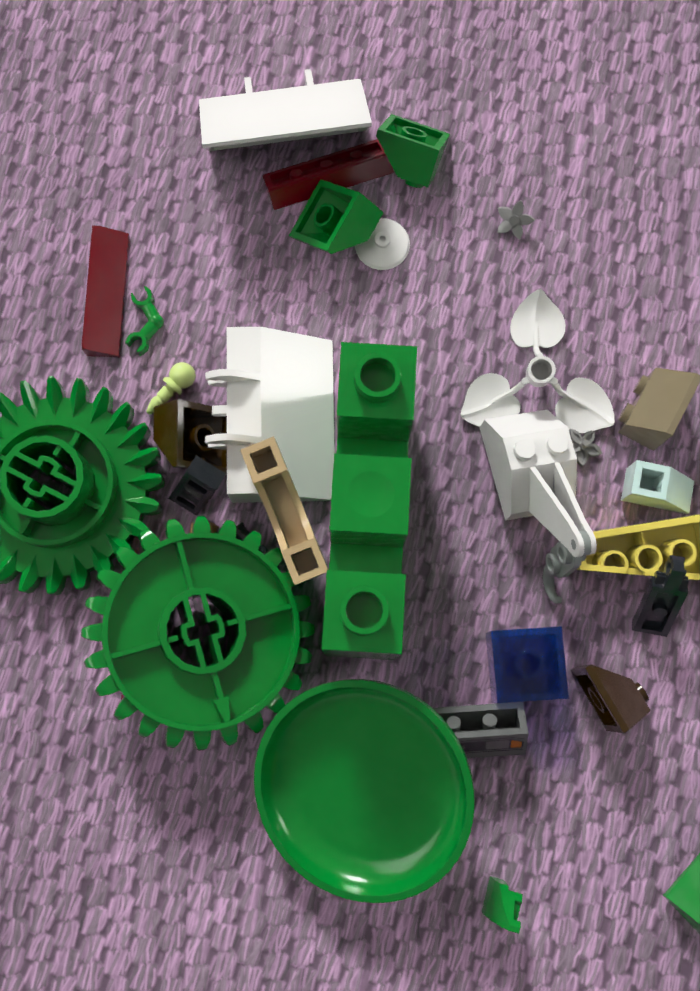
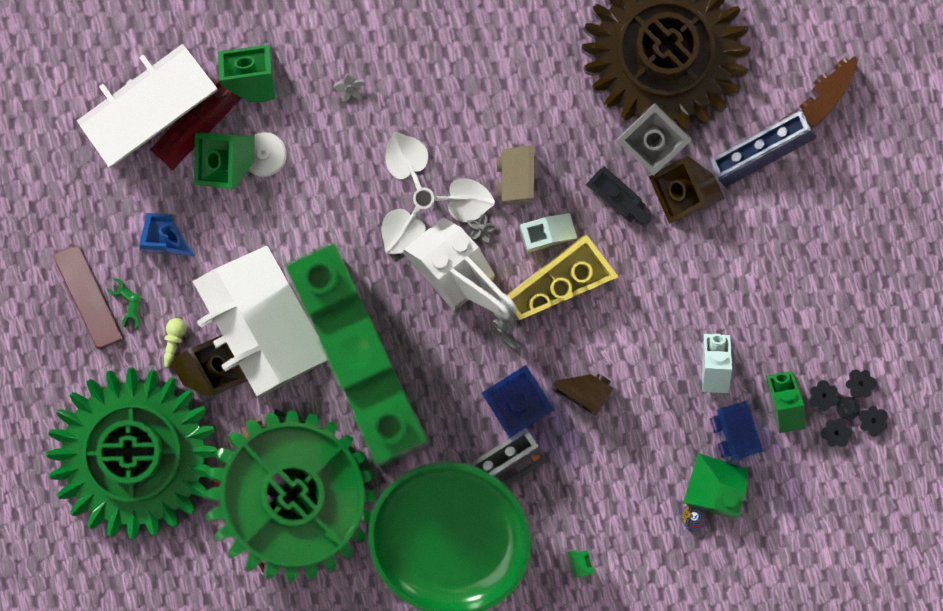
camera: 25 degrees left, 5 degrees up
black slope [168,456,226,516] -> none
tan arch [240,436,329,585] -> none
black hinge [632,555,689,637] -> none
none -> blue slope [139,213,195,256]
none -> tile [680,505,707,530]

